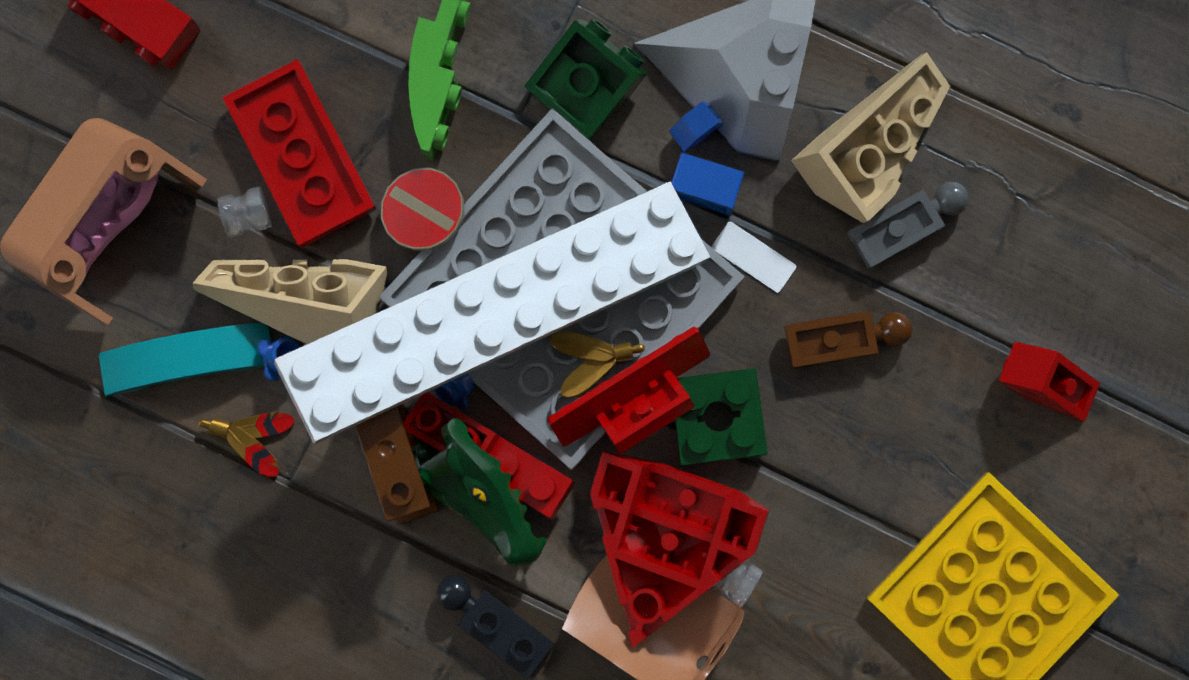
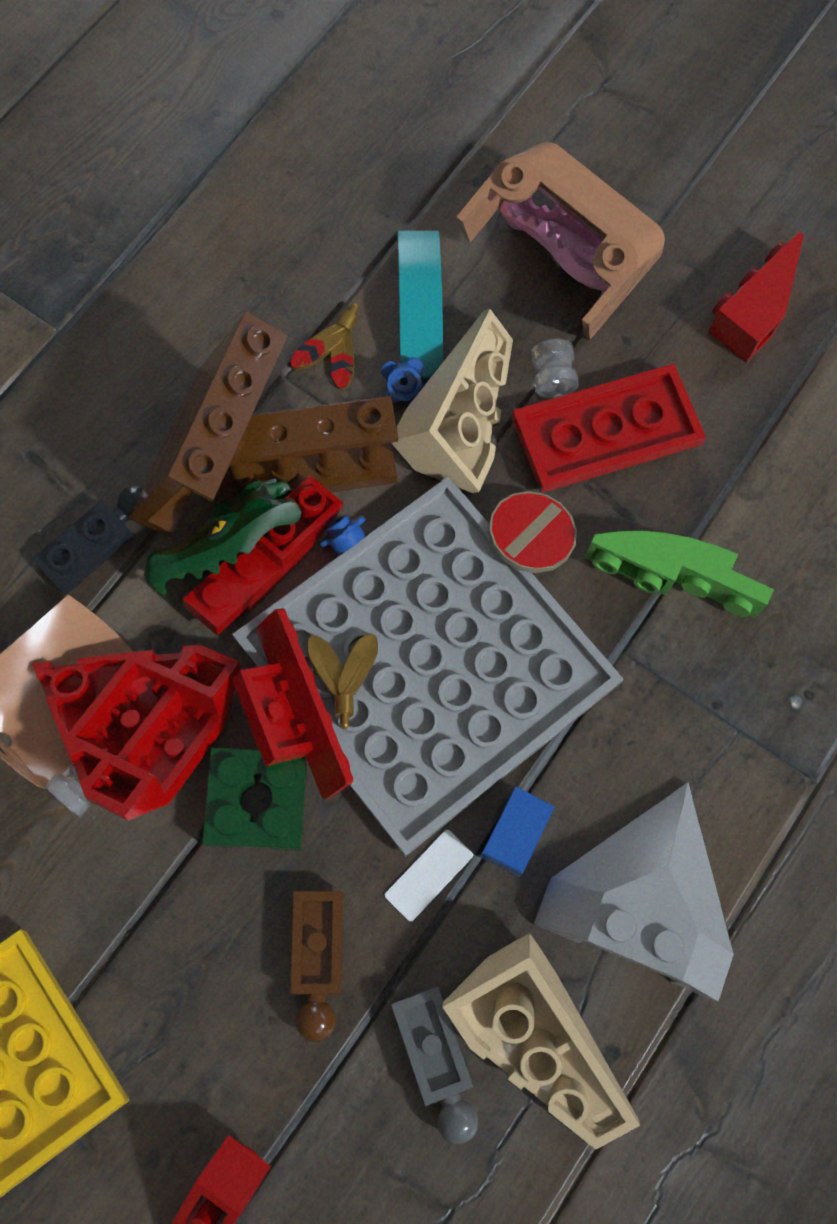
camera: 90 degrees right, 10 degrees down
white plate [274,181,710,445] -> none
dark green plate [524,18,648,141] -> none
blue piece [669,101,724,152] -> none
none -> reddish brown panel [129,311,288,537]

